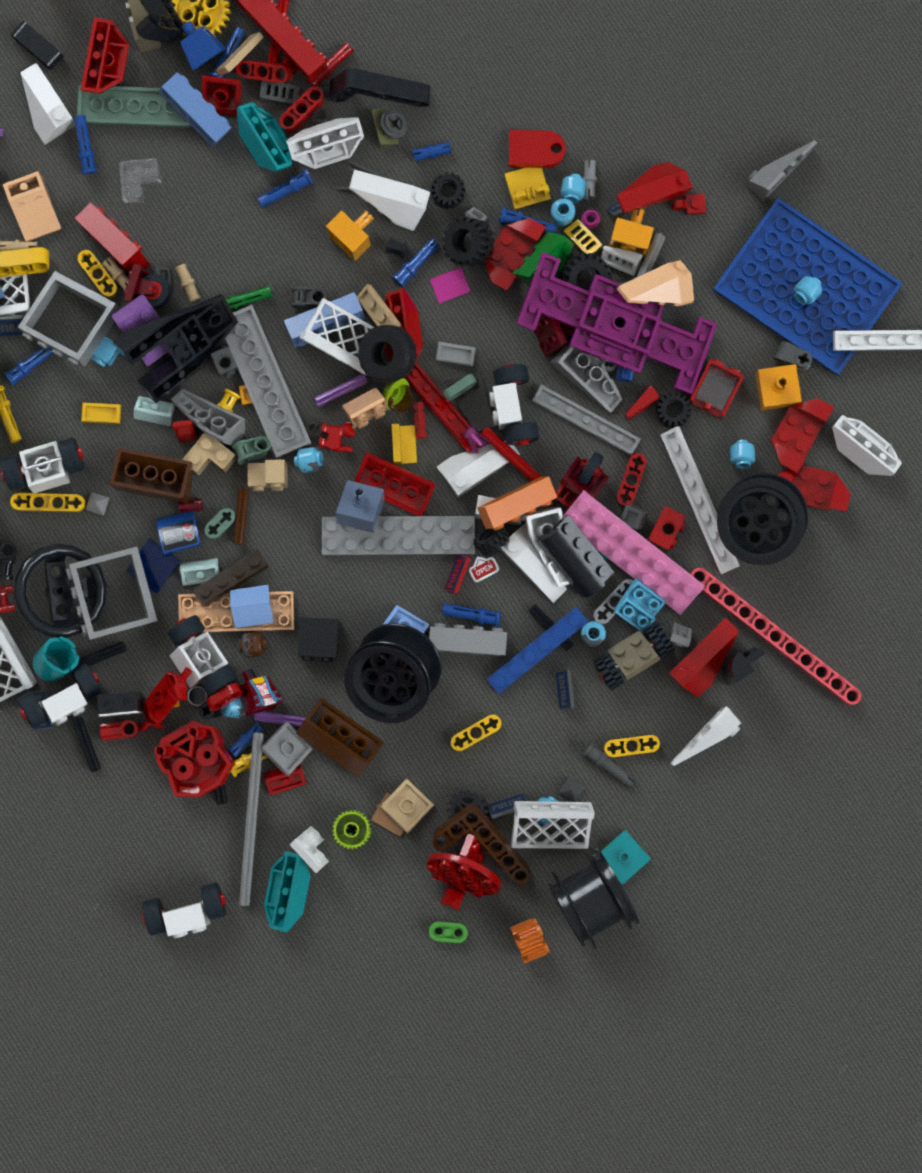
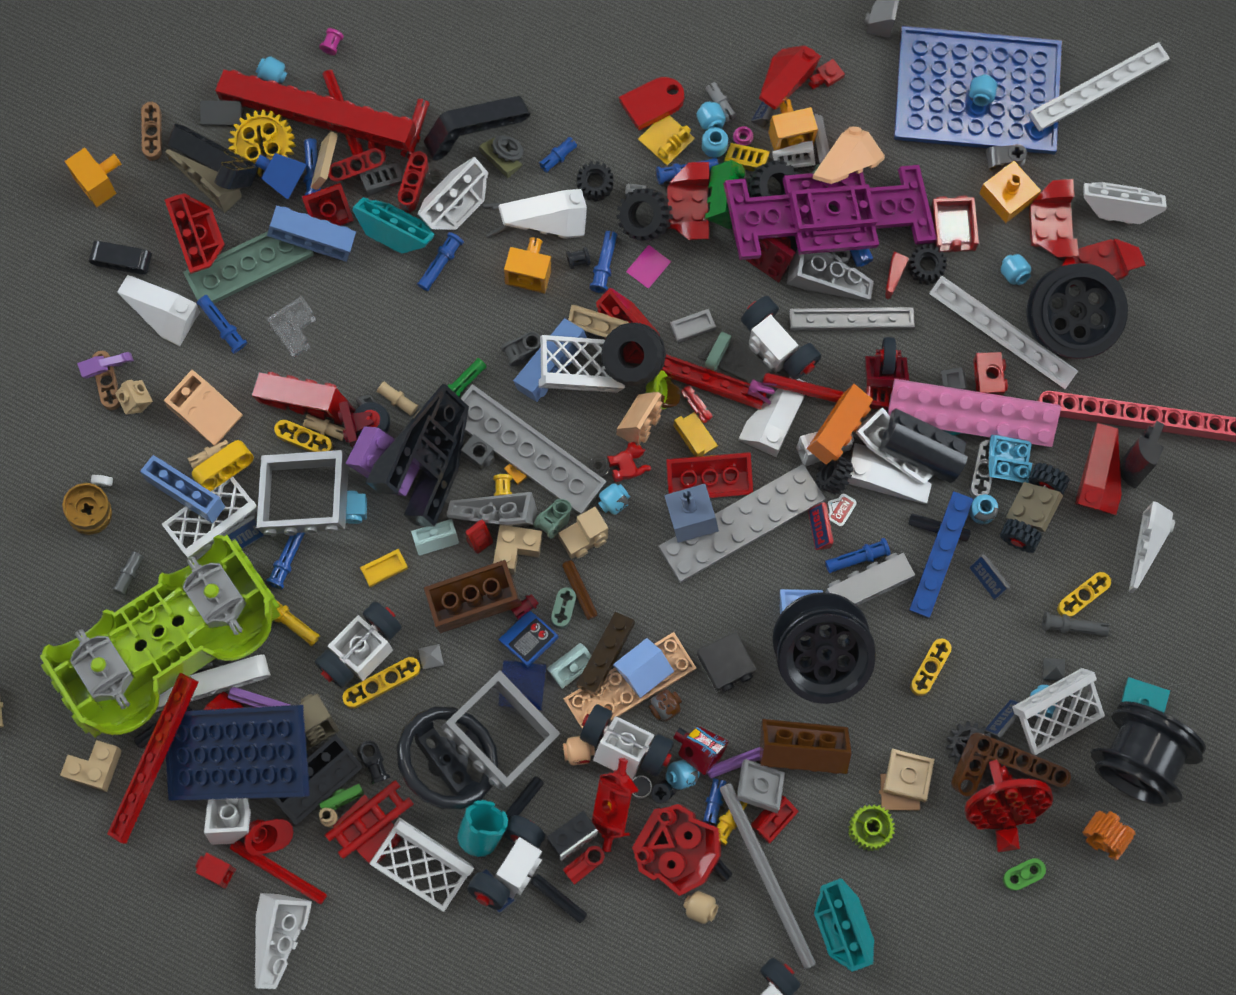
camera: 35 degrees left, 10 degrees down
red beam [206,683,242,711] -> none
white plate [290,826,329,873] -> none
medium lavender axle [315,374,368,407] -> none
red beam [616,453,646,507] -> none
light grey plate [670,623,692,647] -> none
none -> light nougat head [563,736,595,765]
none -> tan head [684,891,718,924]

